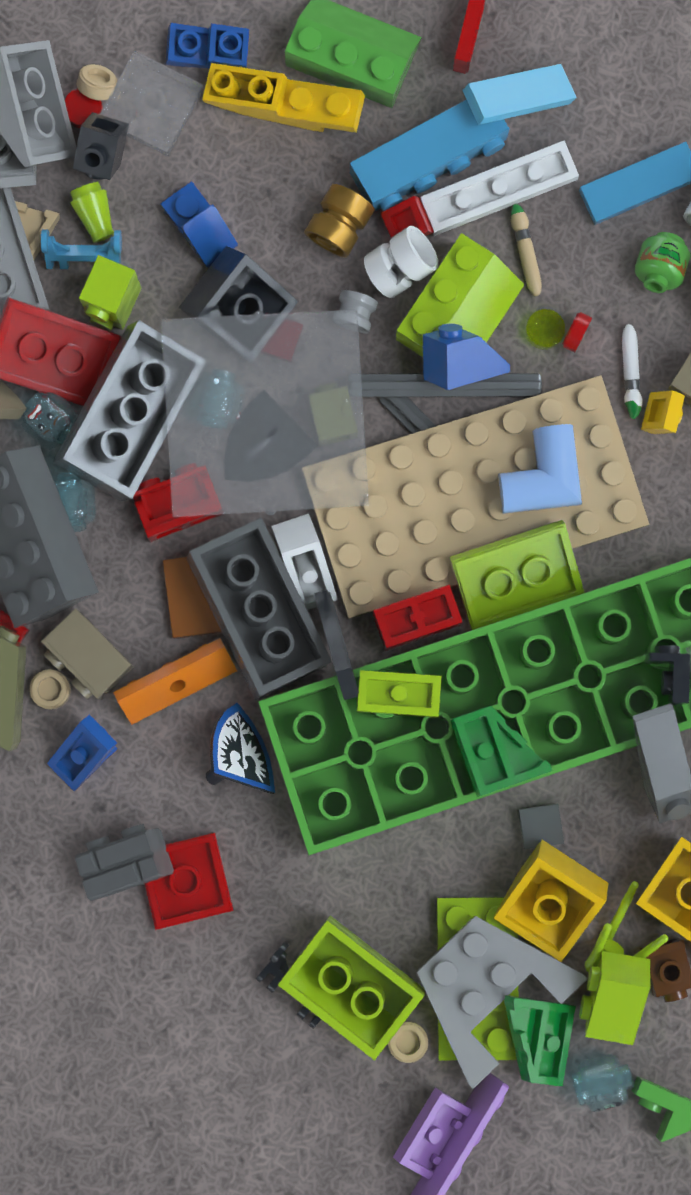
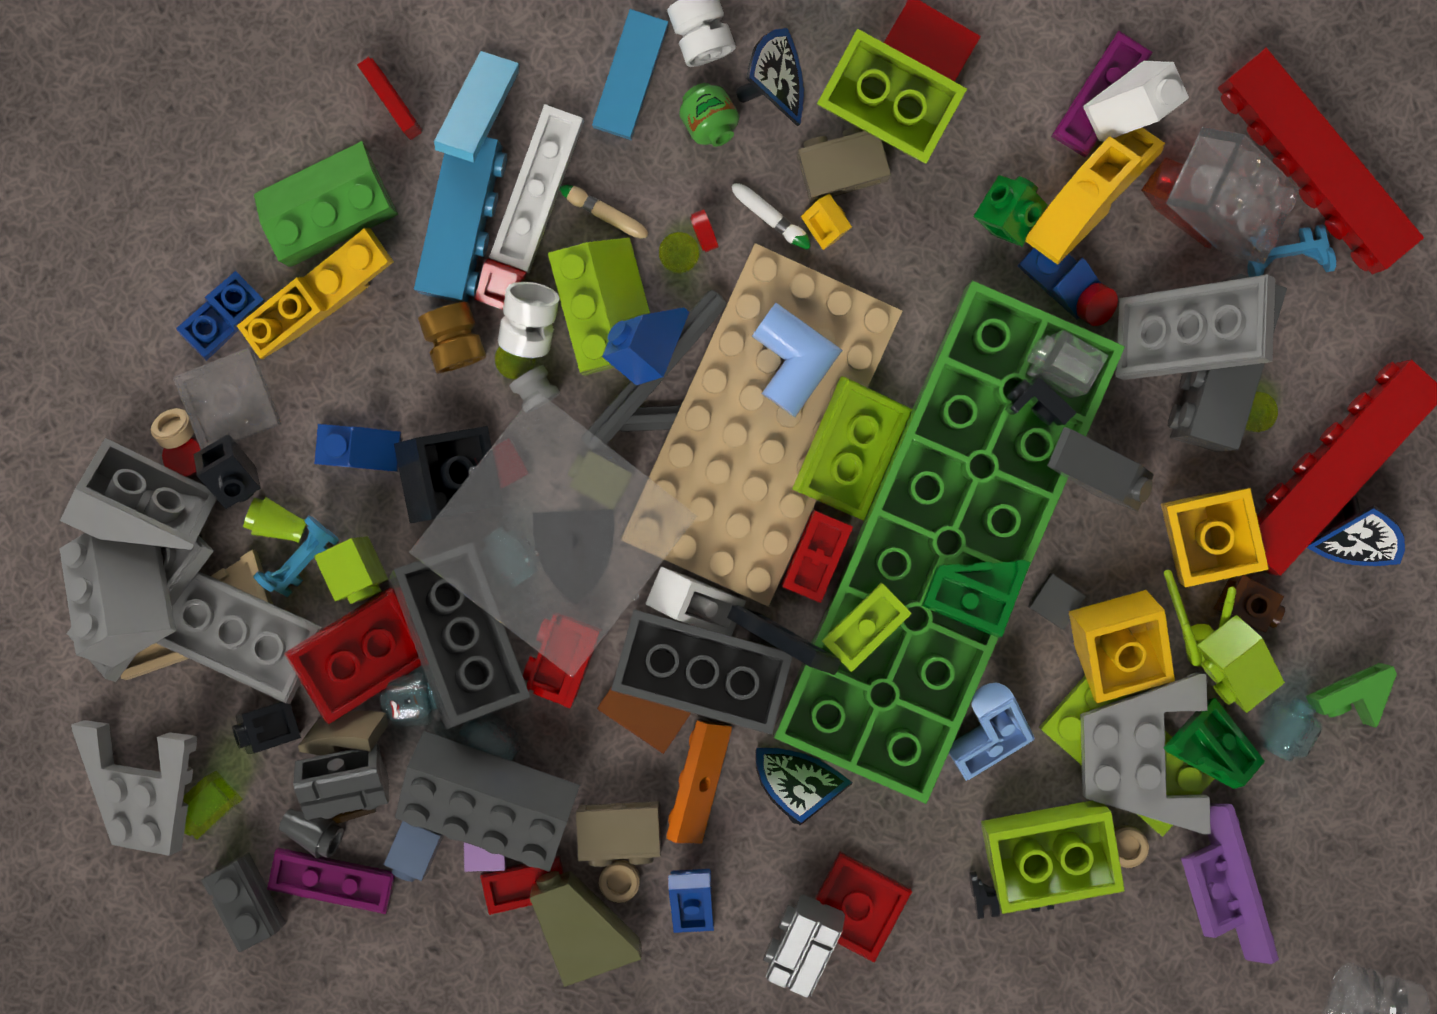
camera: 50 degrees left, 5 degrees up
none -> clear neon green tile [495,346,537,380]
none -> light blue brick [949,683,1035,781]

